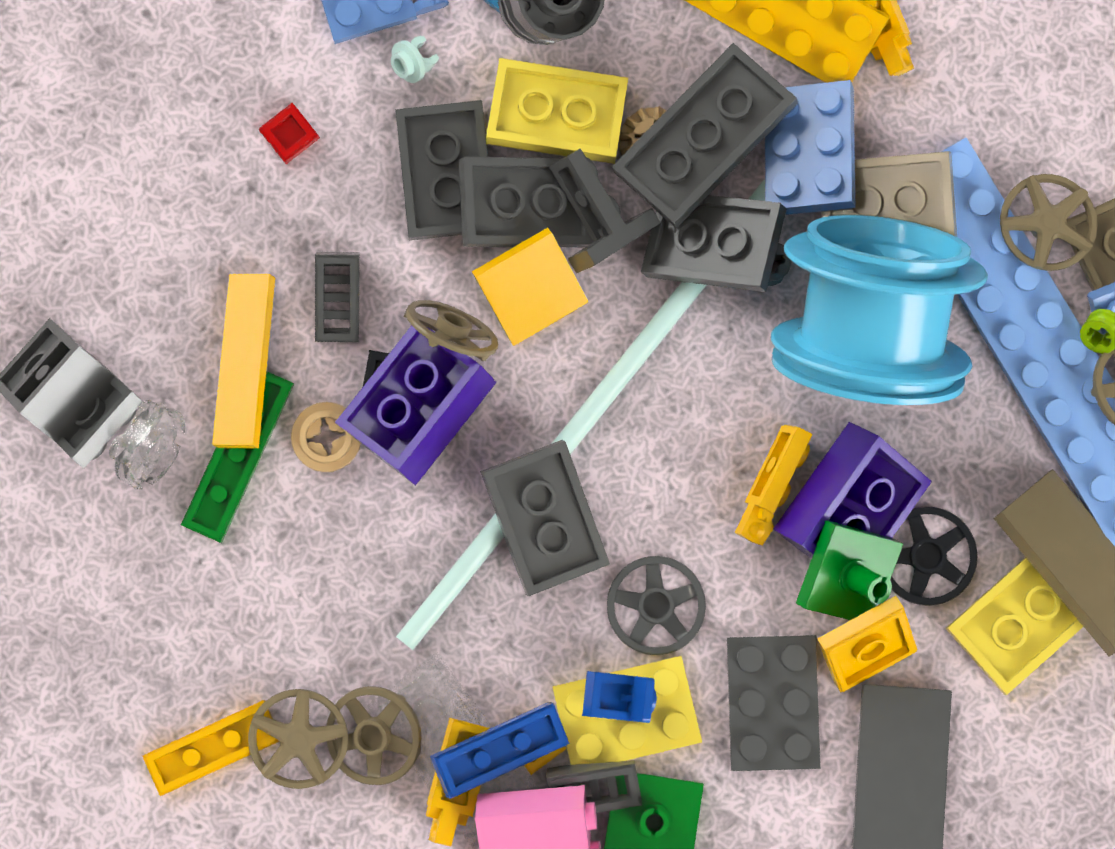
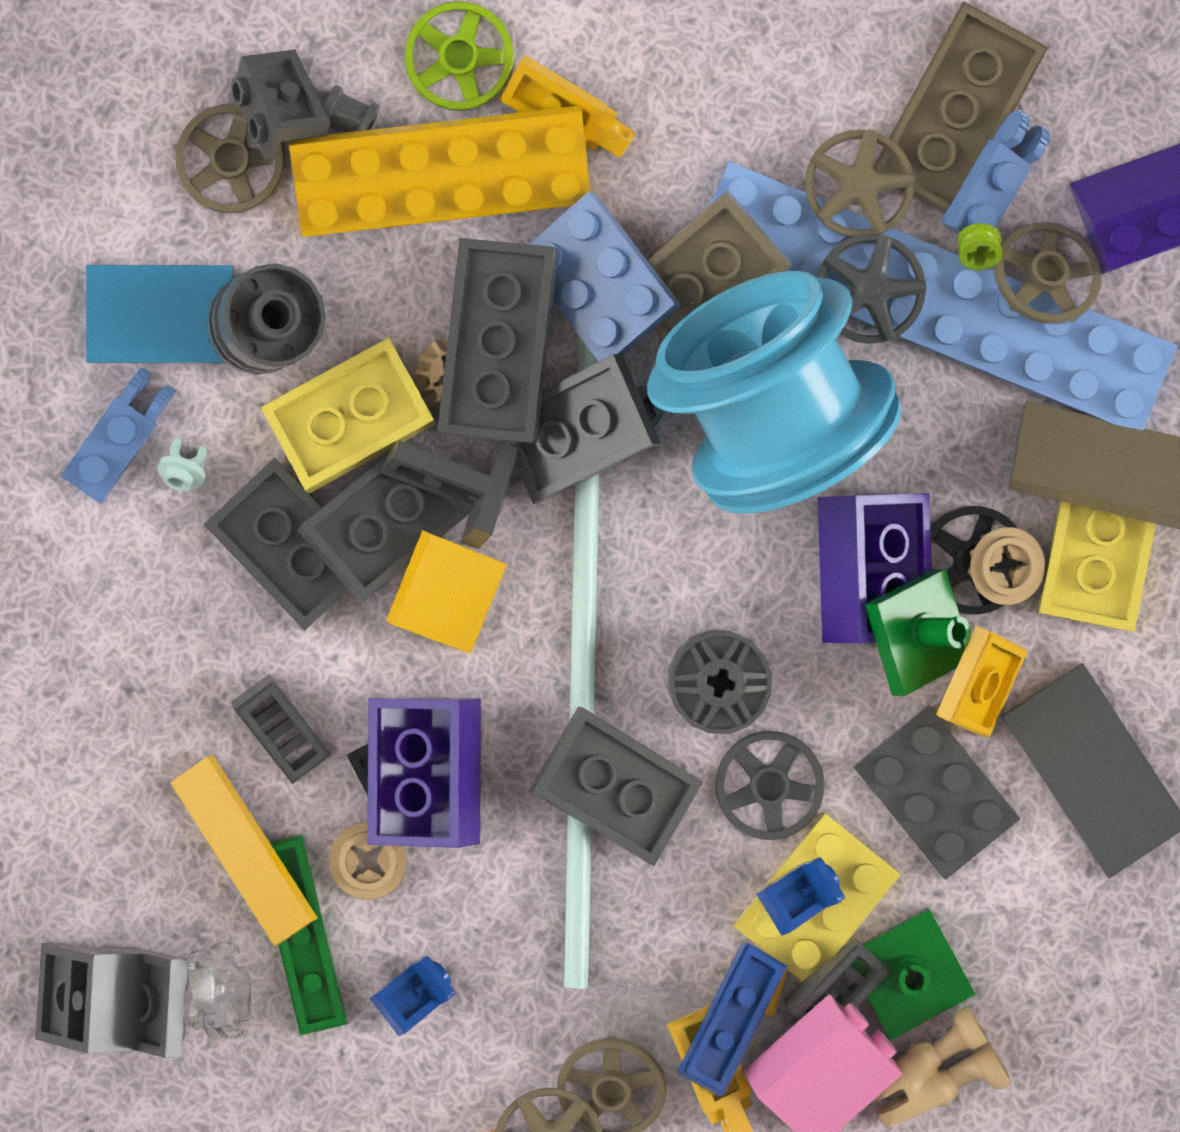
camera: 45 degrees left, 5 degrees up
red tile [259,102,320,164] -> none
dark tan wheel [403,300,498,361] -> none
yellow hinge [734,425,813,546] -> none
none -> blue bracket [369,956,456,1036]
none -> dark grey wheel [667,630,772,734]
none -> dark grey wheel [817,234,926,344]
none -> tan gear [968,527,1045,605]

